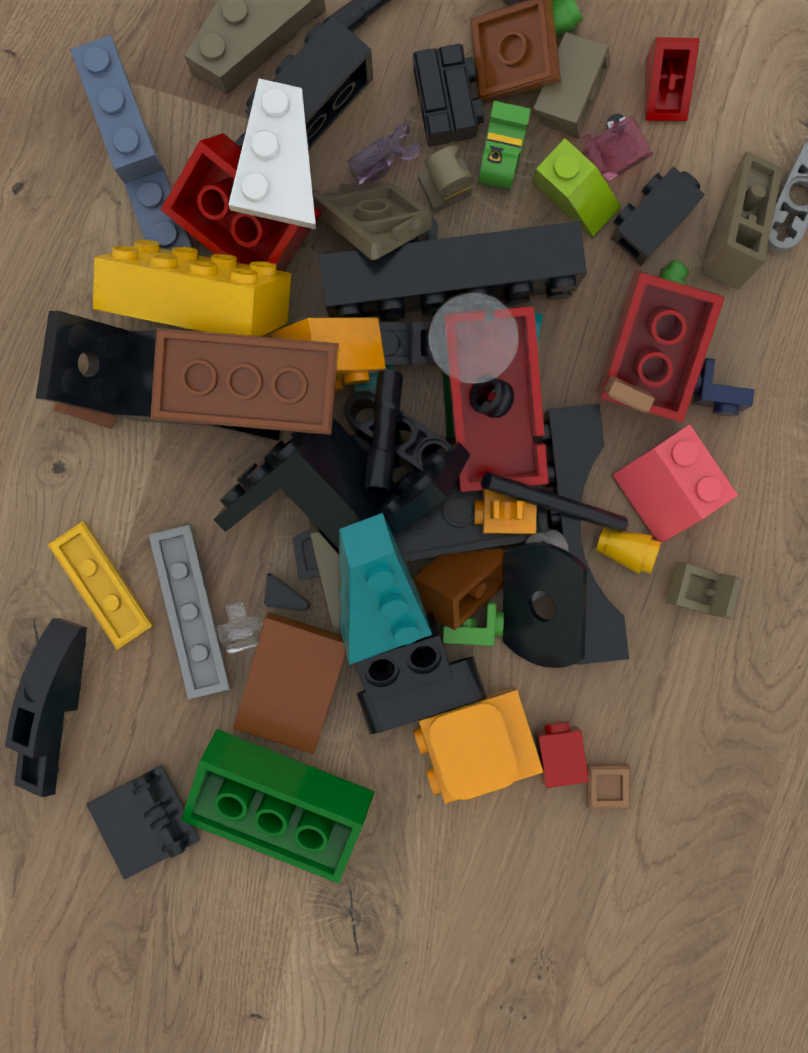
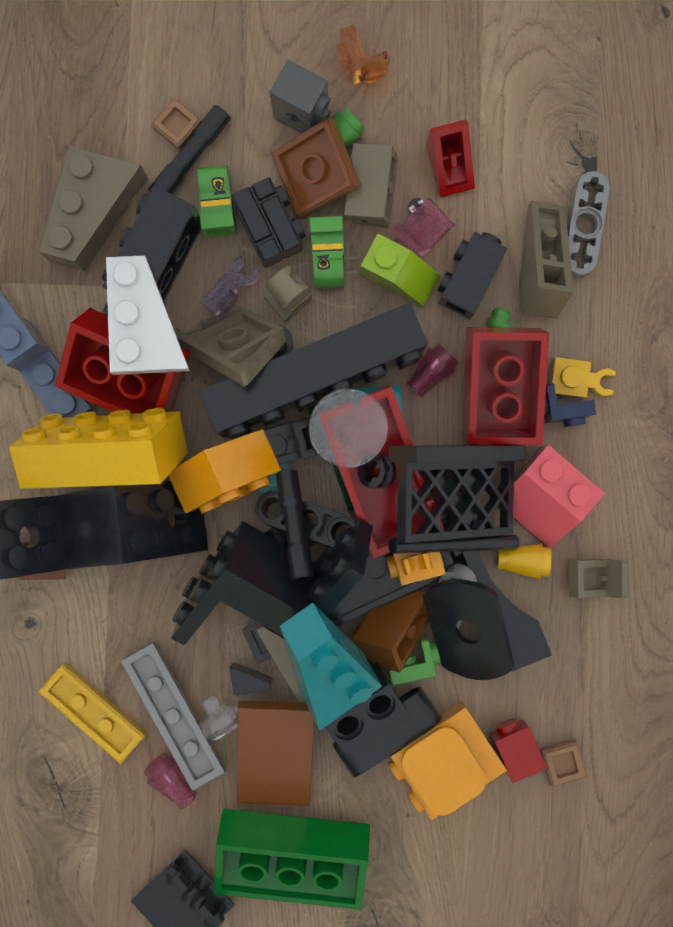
camera: 20 degrees left, 0 degrees up
black slope [5,618,87,797] -> none
dark orange tile [151,328,339,435] -> none
medium nougat tile [604,375,655,413] -> none
none -> clear pink cone [144,753,197,809]
none -> bright green leg [198,165,237,238]
none -> black fence [389,445,525,543]
none -> clear pink cone [406,343,459,397]
none -> yellow plate [550,357,616,399]

